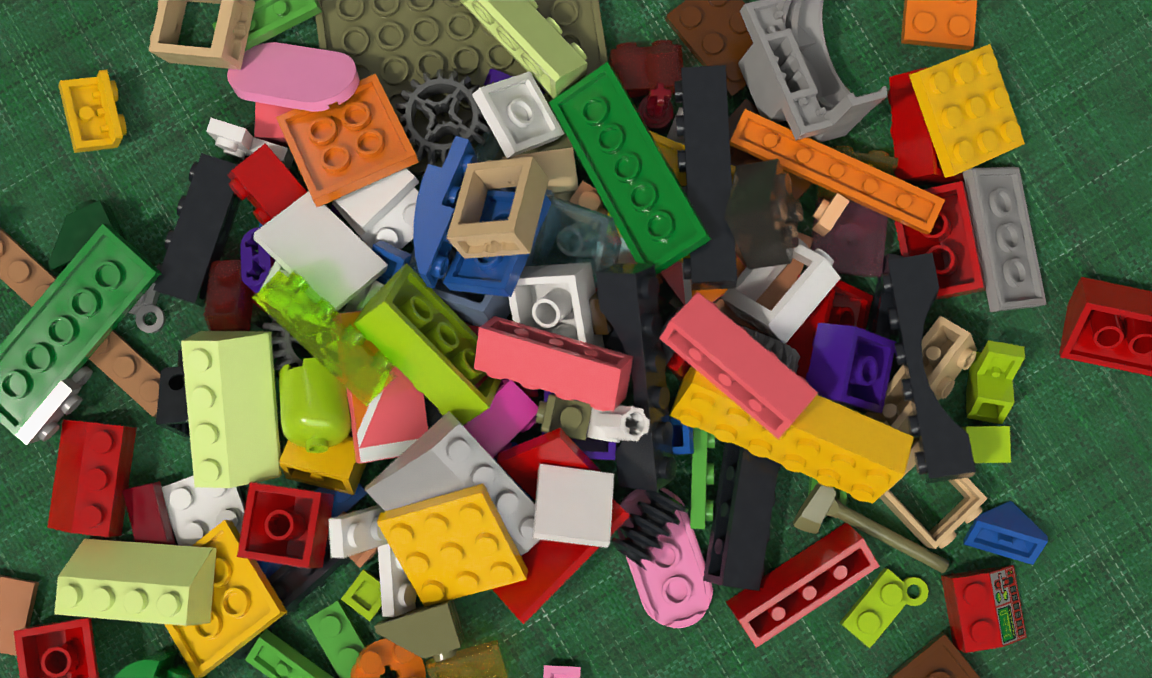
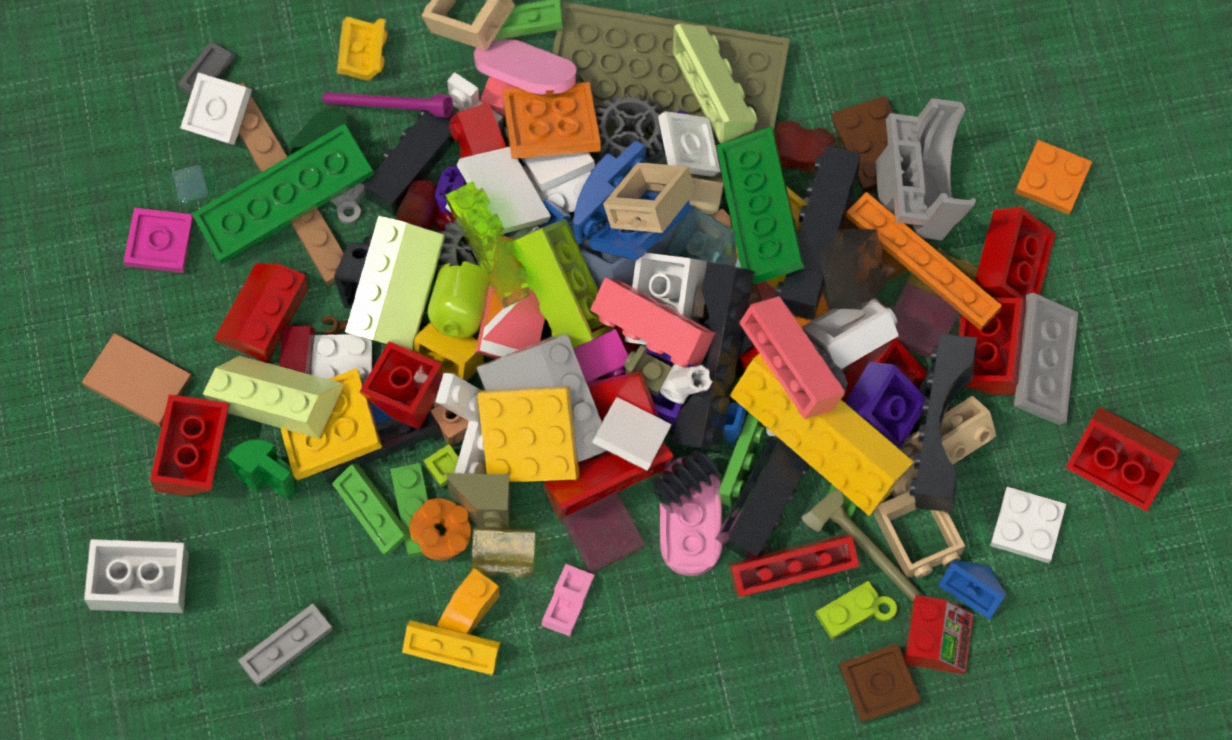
camera: 25 degrees right, 15 degrees down
light grey hinge [16,366,93,445] -> none
dark red piece [638,82,674,134] -> none
light nougat plate [812,193,849,237] -> none
yellow plate [909,44,1025,178] -> none
lime panel [961,426,1011,463] -> none
lime brick [966,340,1025,424] -> none
none -> magenta piece [322,92,453,118]
none -> reddish brown hand [322,316,348,335]
none -> clear pink plate [562,492,645,574]
none -> white plate [990,487,1066,563]

